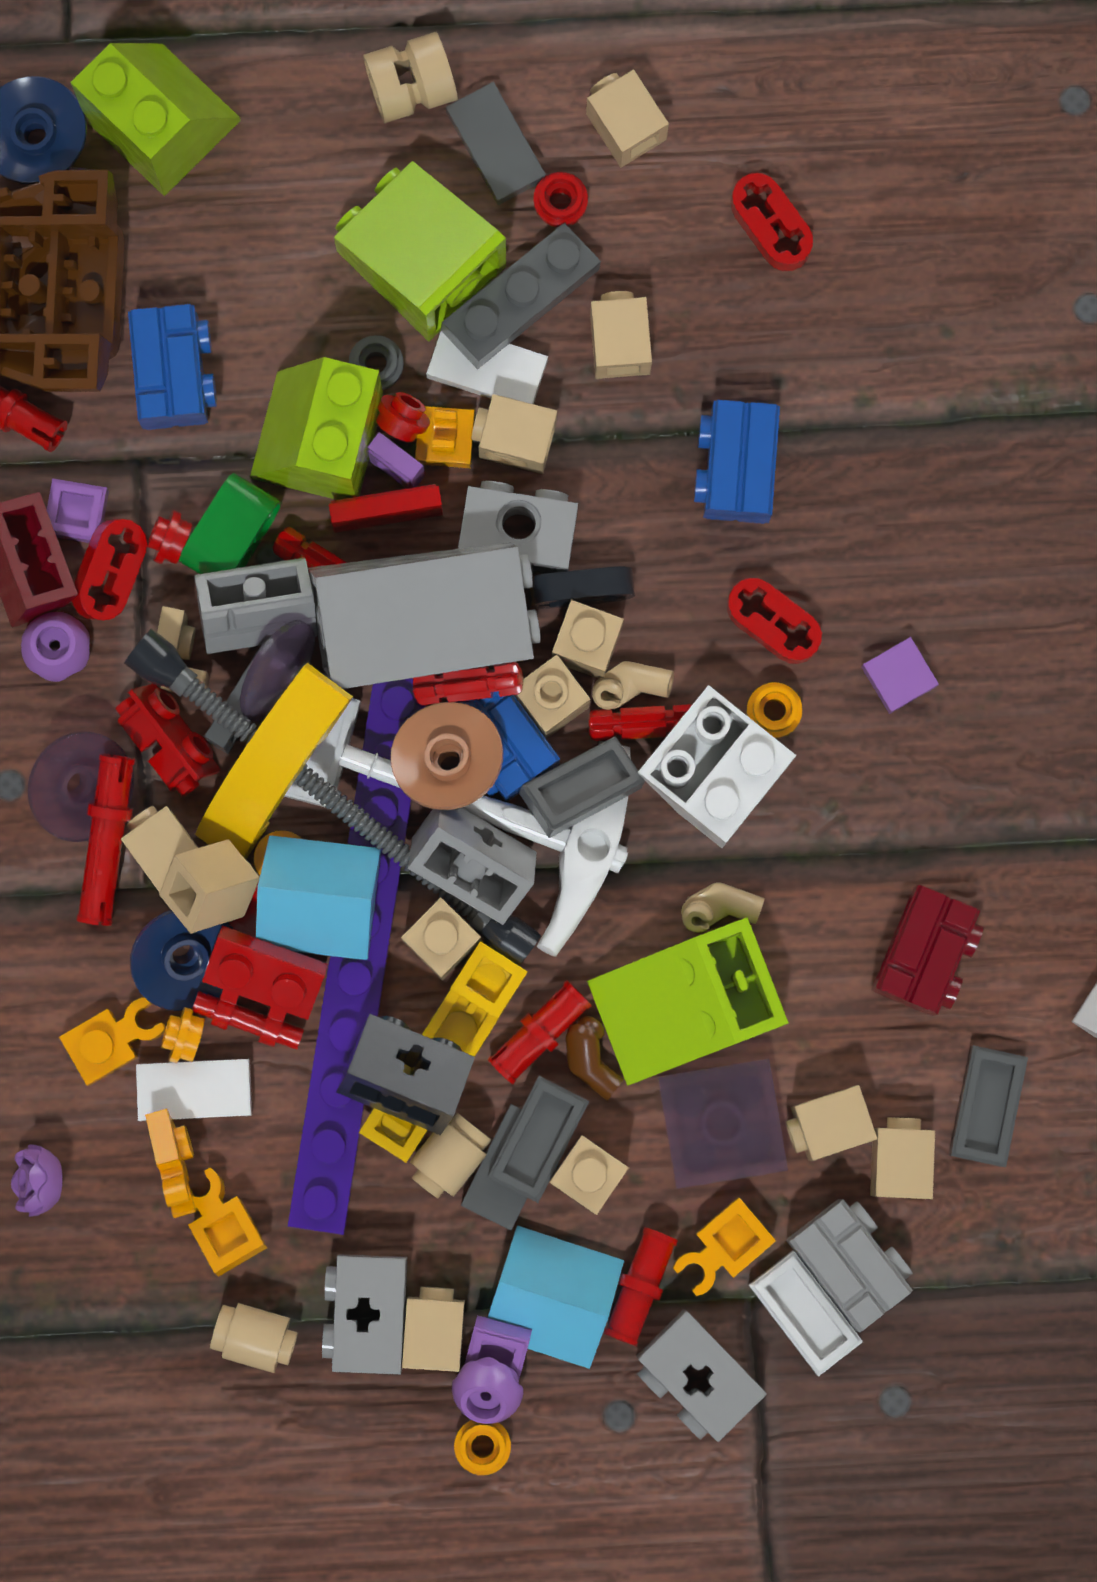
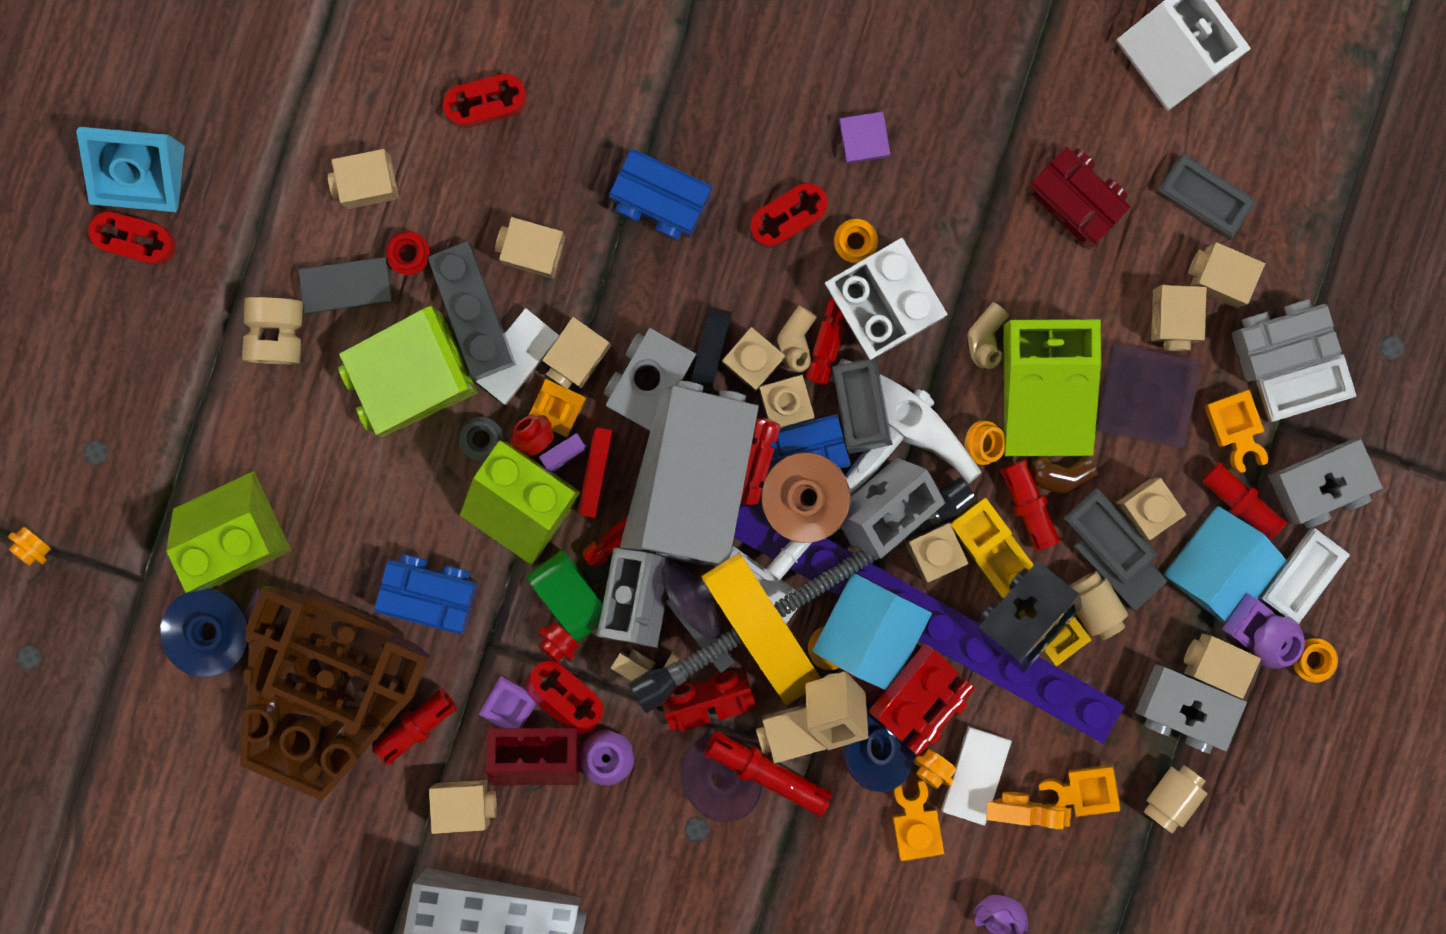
camera: 65 degrees left, 5 degrees up
none -> light orange plate [964,420,1006,465]
none -> white tile [1259,528,1350,624]

